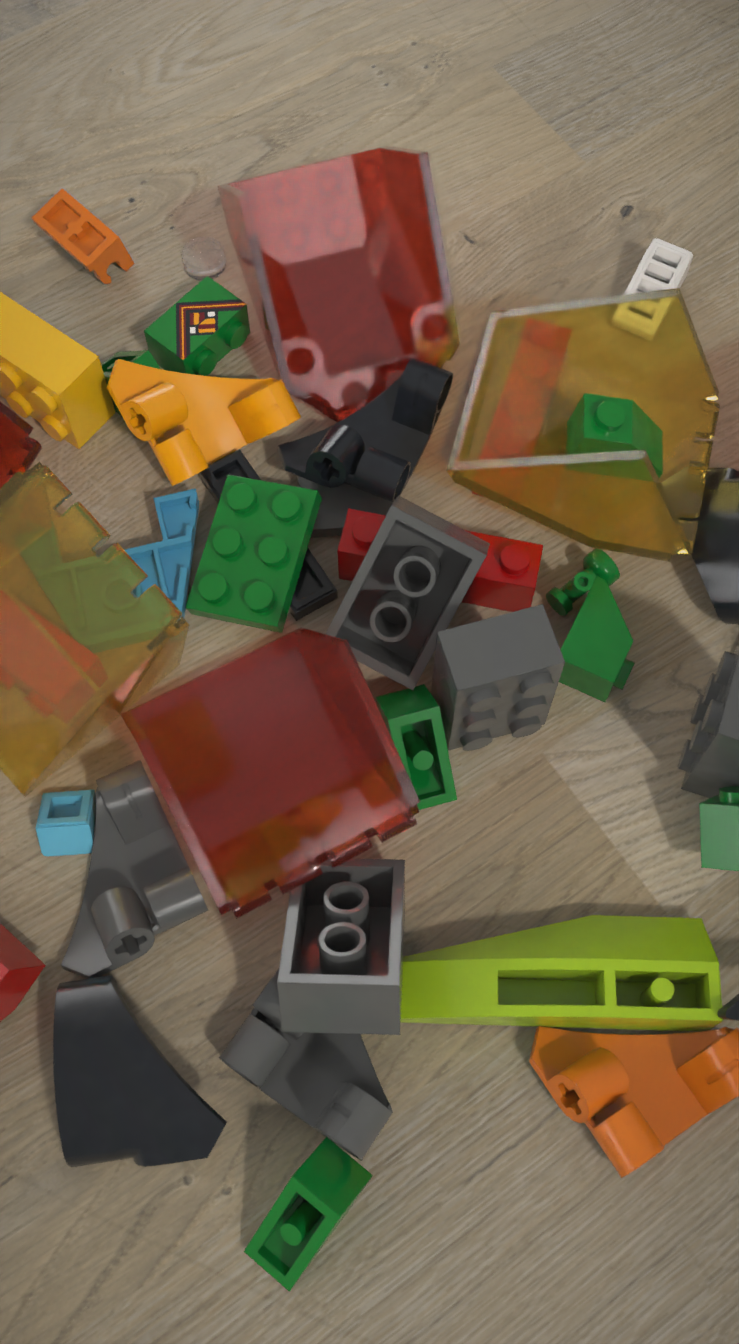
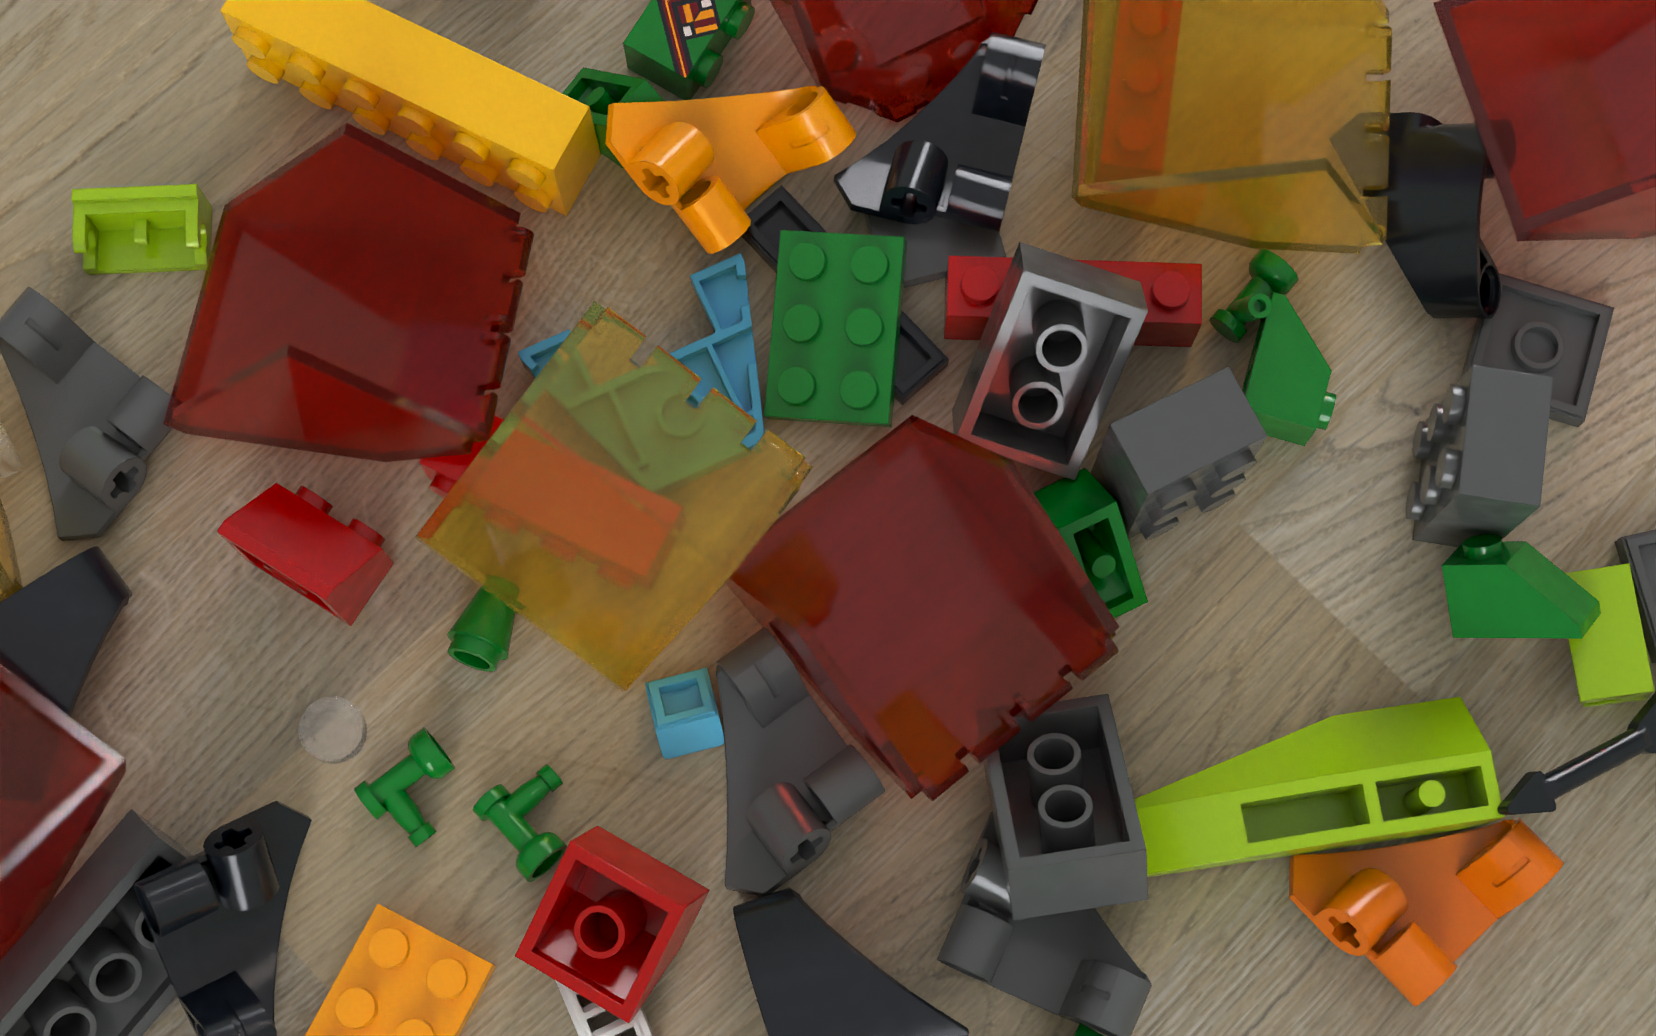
camera: 10 degrees left, 10 degrees up
green slope [566,393,663,478] -> none

